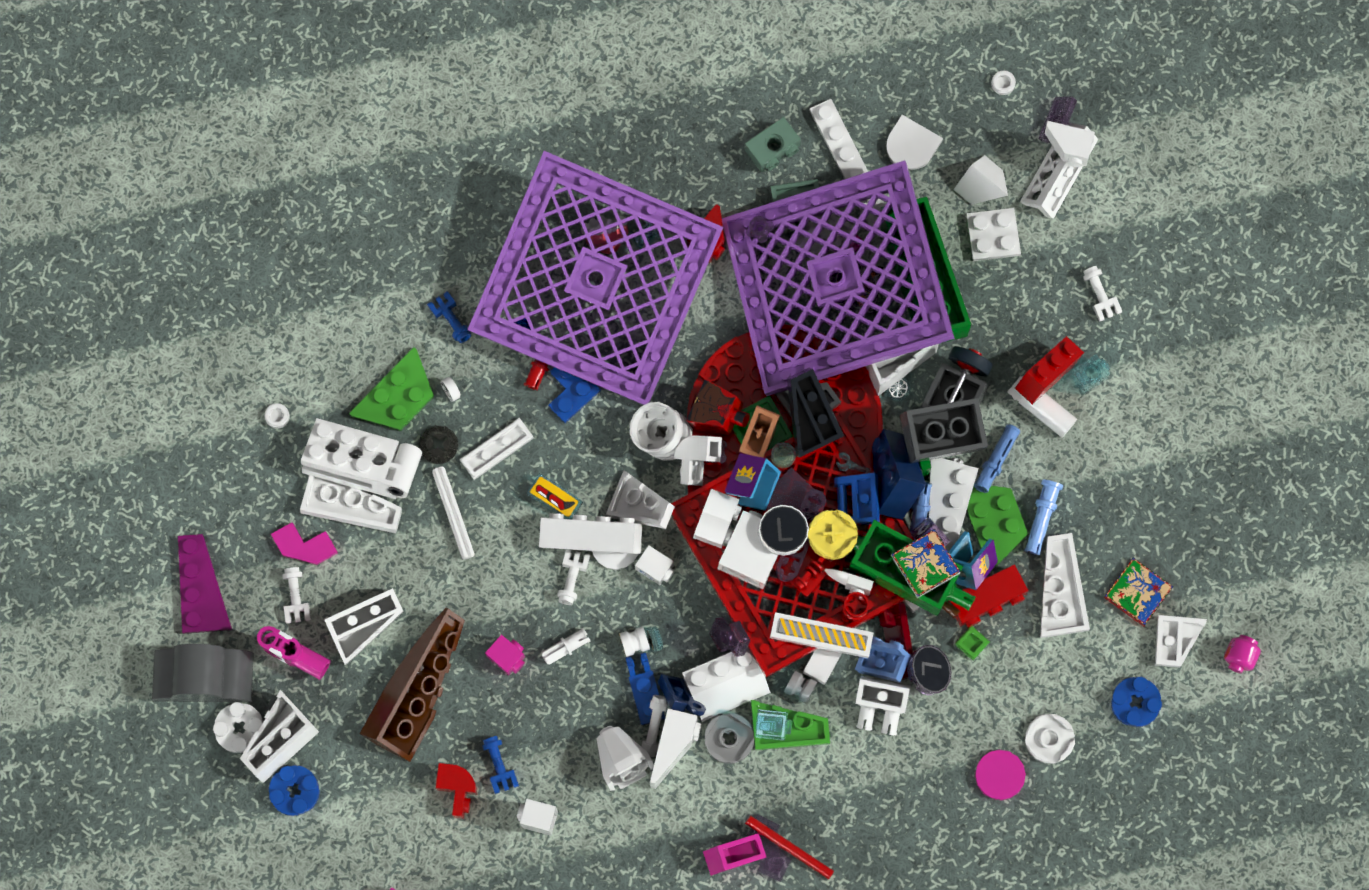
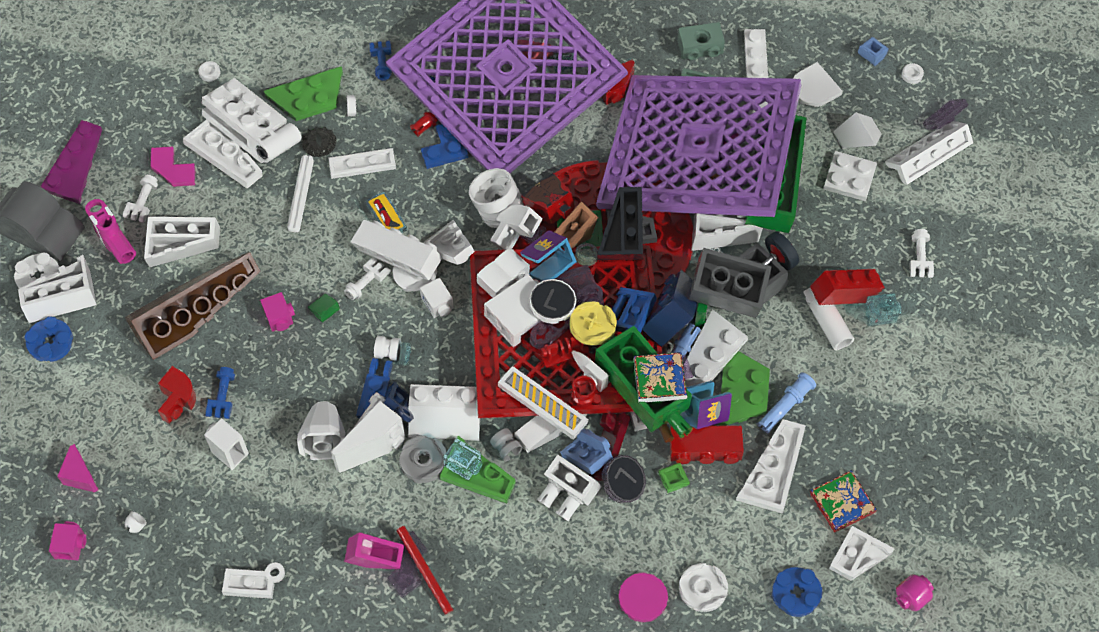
camera: 25 degrees right, 15 degrees down
white axle [542,628,591,664] -> none
clear purple tile [709,616,751,657] -> none
clear purple plate [746,216,774,243] -> none
clear light blue hand [836,453,871,474] -> none
medium blue pin [974,424,1020,493] -> none
white slope [1045,121,1095,167] -> none
none -> green slope [308,294,340,323]
none -> medium blue brick [858,37,888,66]

